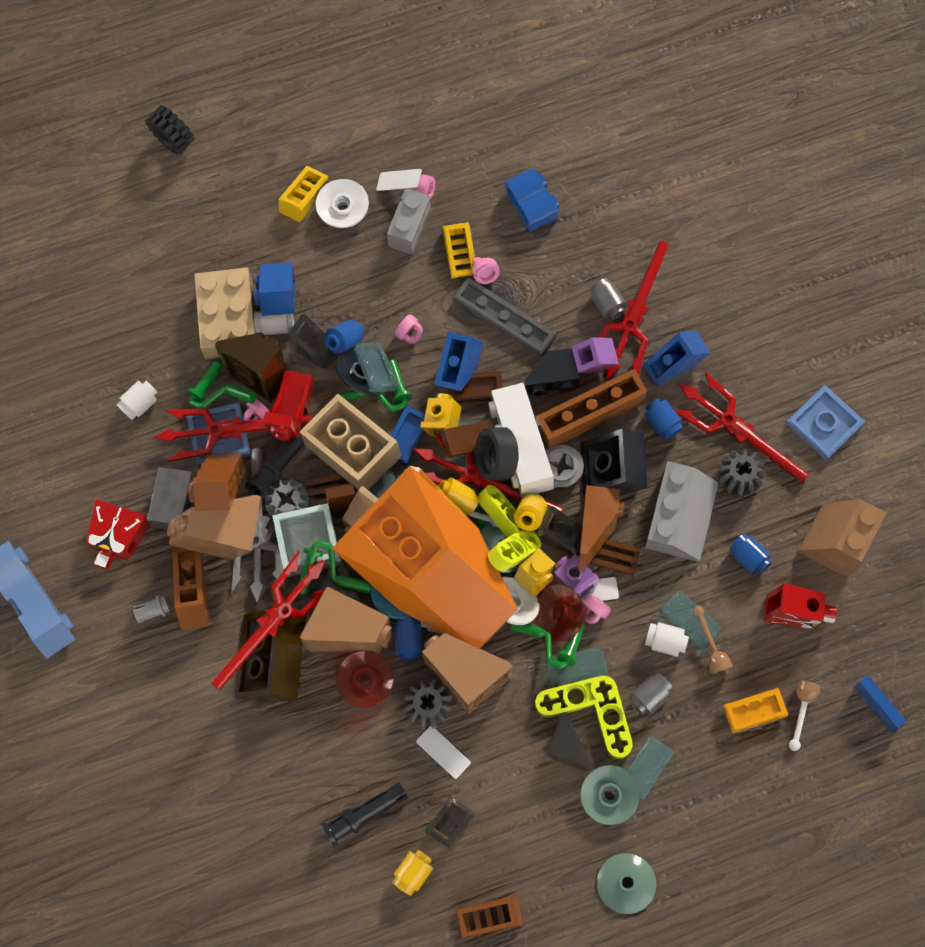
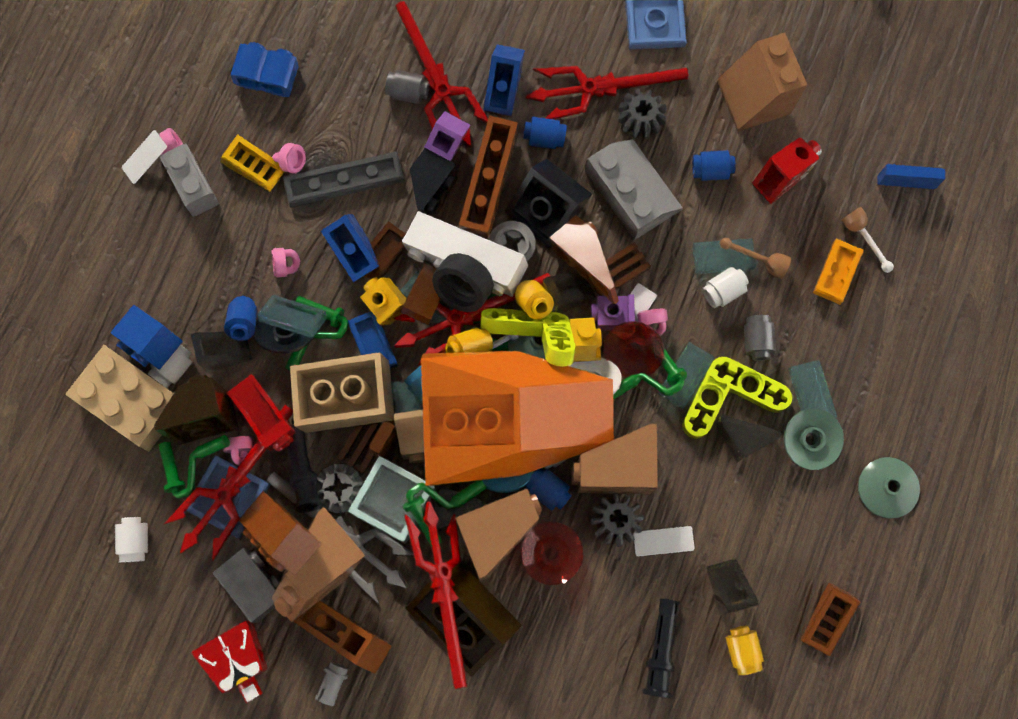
camera: 55 degrees left, 5 degrees up
yellow slope [278,166,329,222] -> none
white dish [316,179,369,228] -> none

